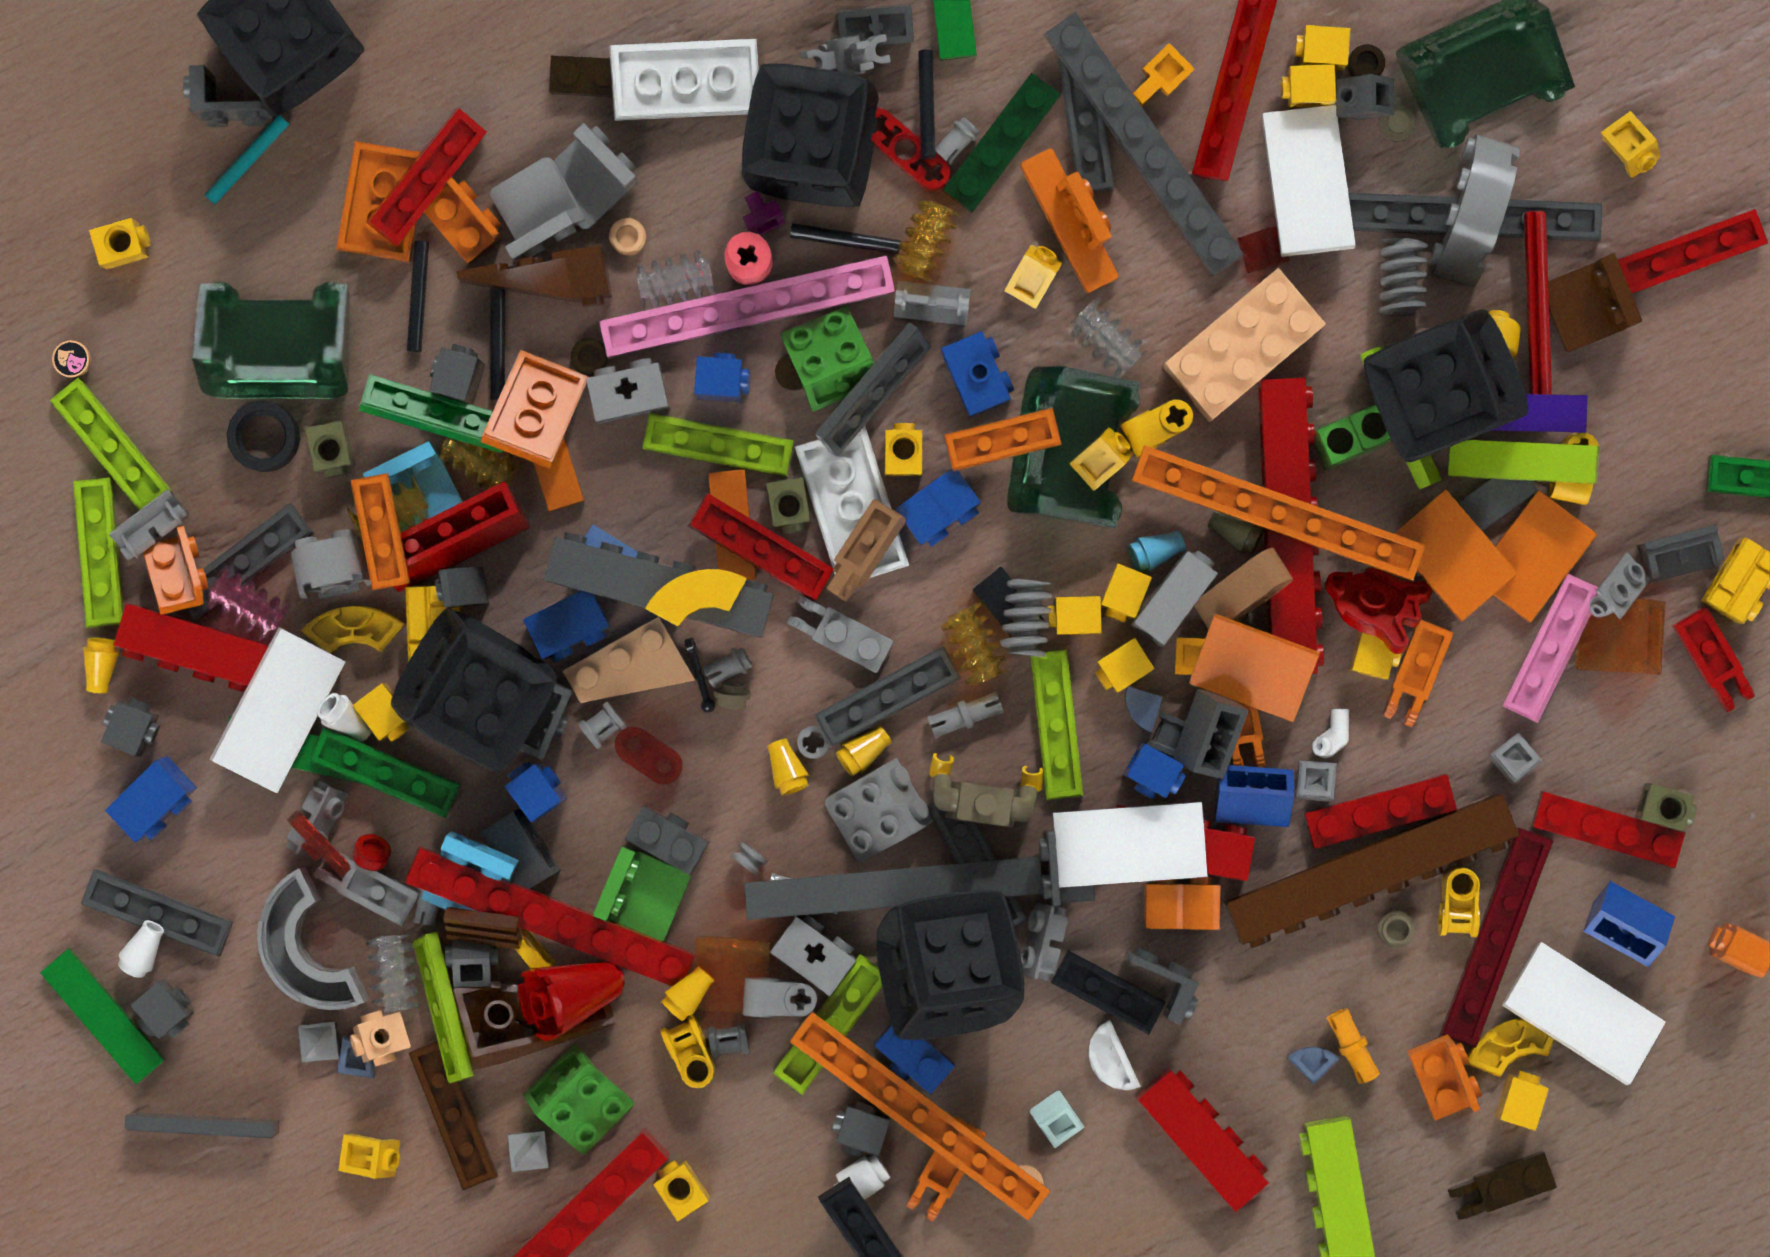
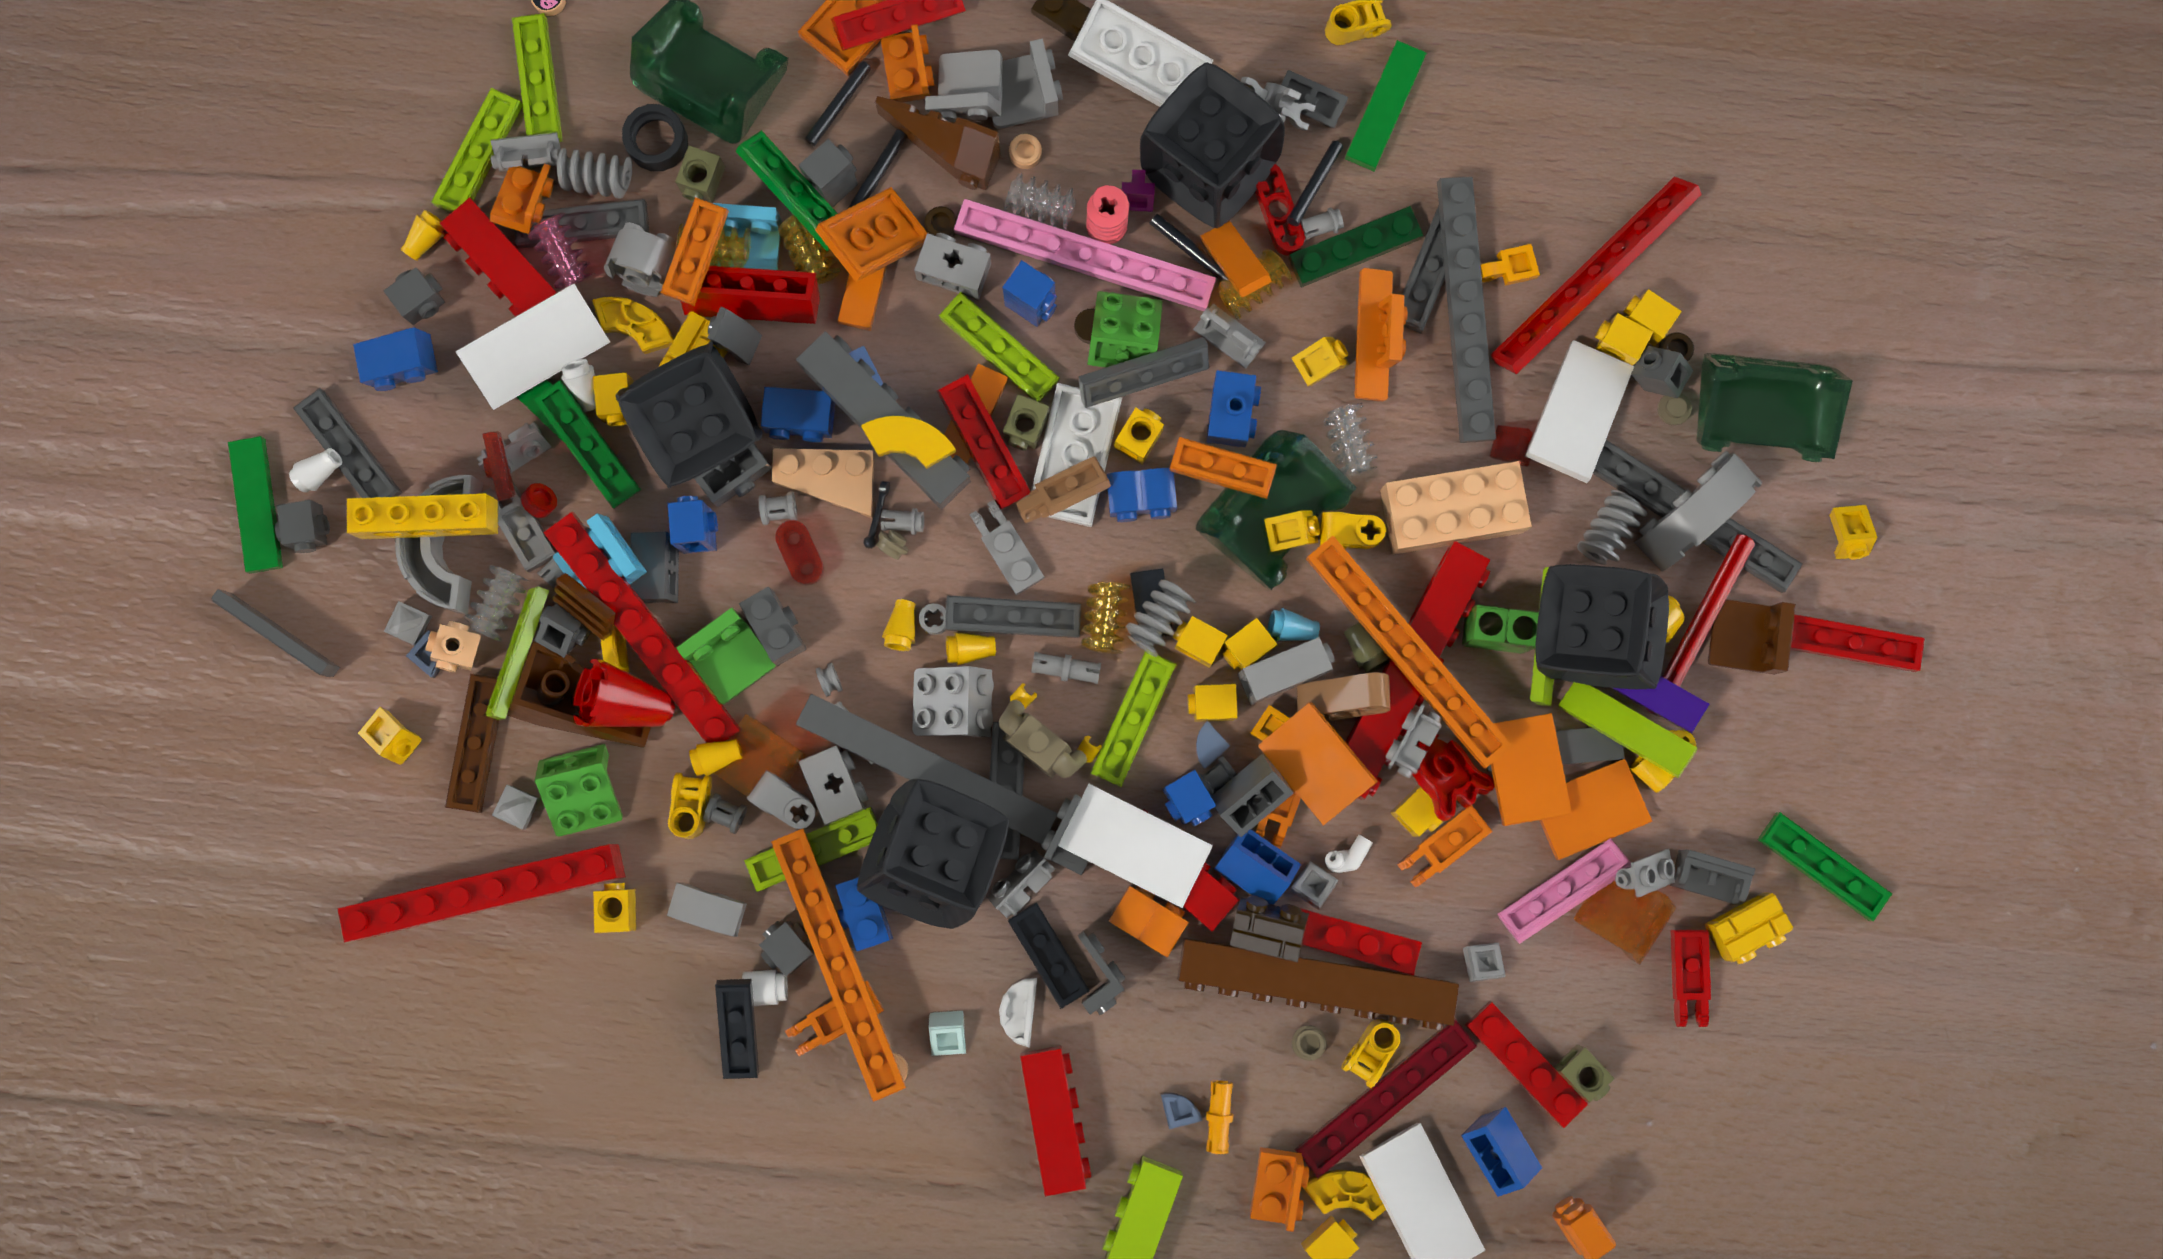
camera: 25 degrees right, 5 degrees down
none -> yellow brick [347,493,498,539]
none -> light grey piece [557,148,632,198]
none -> light grey slope [667,883,747,937]
none -> orange tile [1200,220,1272,298]
none -> dark brown brick [1230,896,1309,962]
none -> light grey hinge [1385,705,1442,778]

